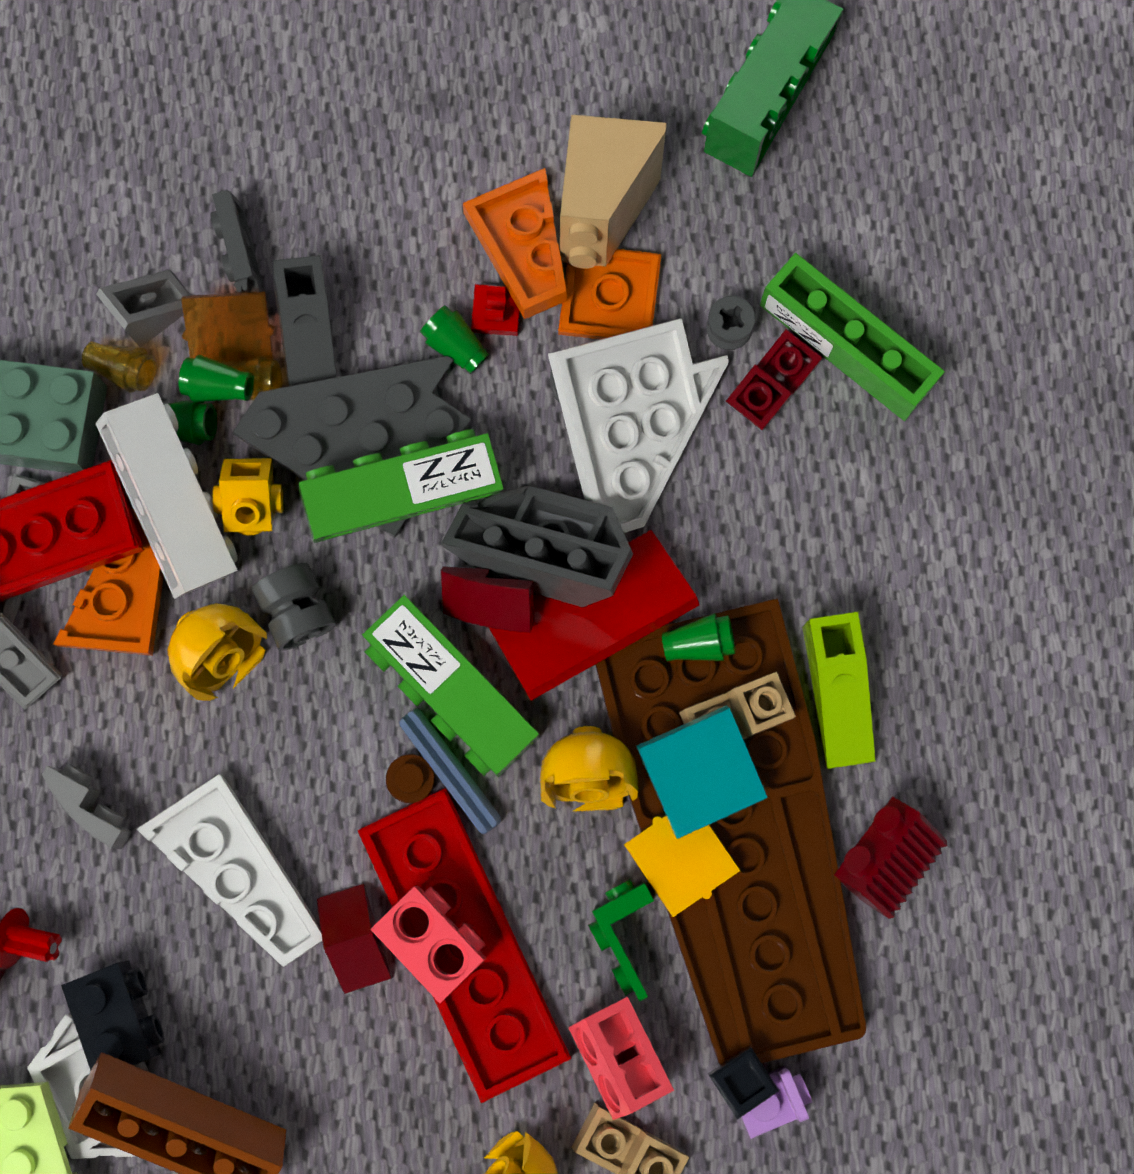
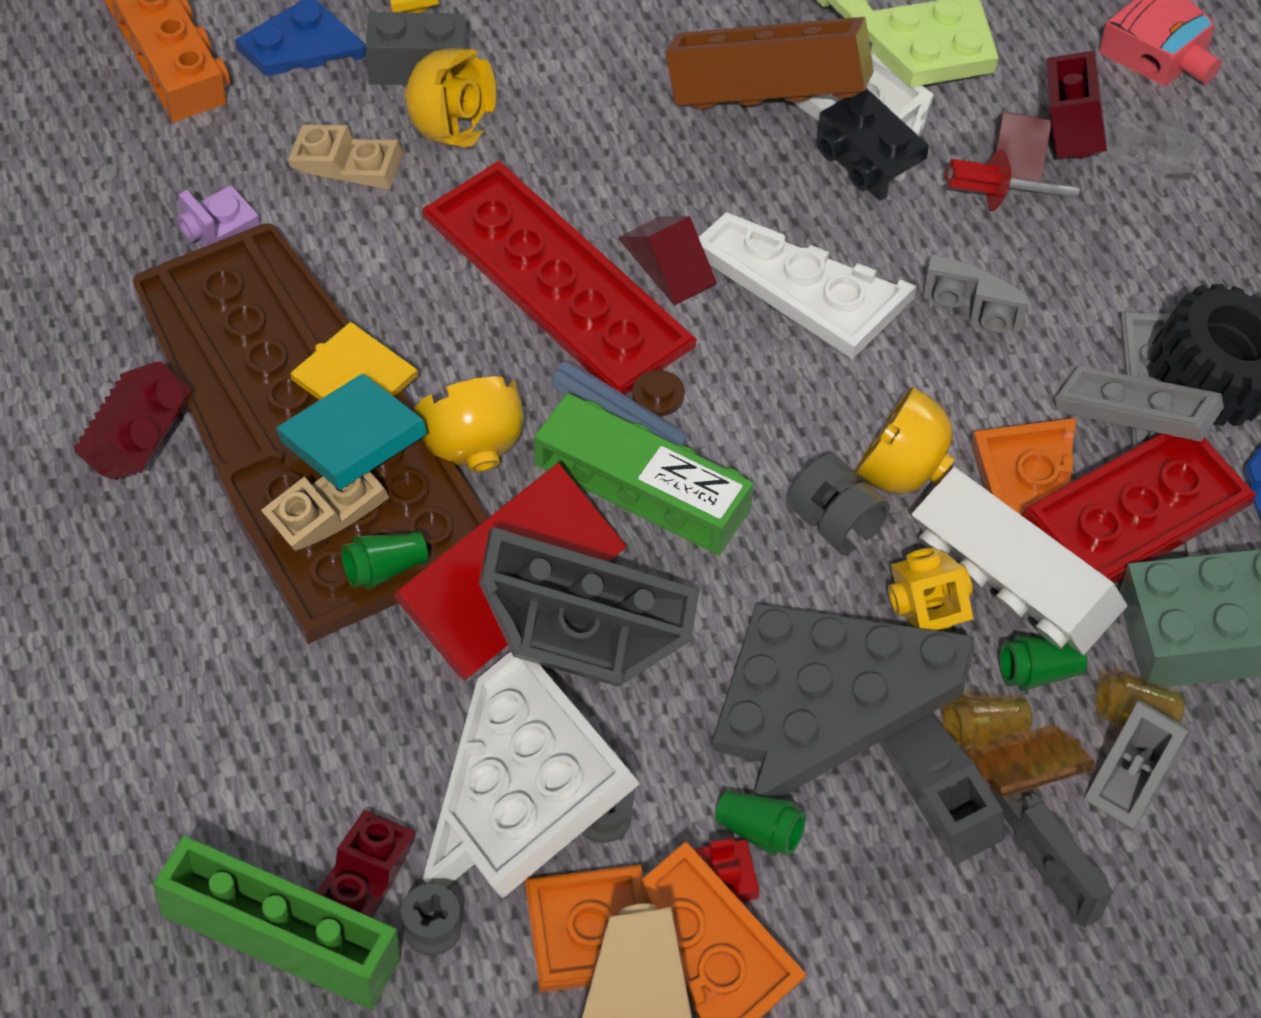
camera: 160 degrees right, 25 degrees down
green cone [178,354,254,402] -> none
bright green brick [299,429,503,543] -> none
coral brick [370,886,486,1003] -> none
dark red slope [441,566,534,633] -> none
coral brick [568,997,674,1120] -> none
green bracket [588,879,654,1002] -> none
black tile [708,1046,779,1120] -> none
lime slope [802,612,876,769] -> none

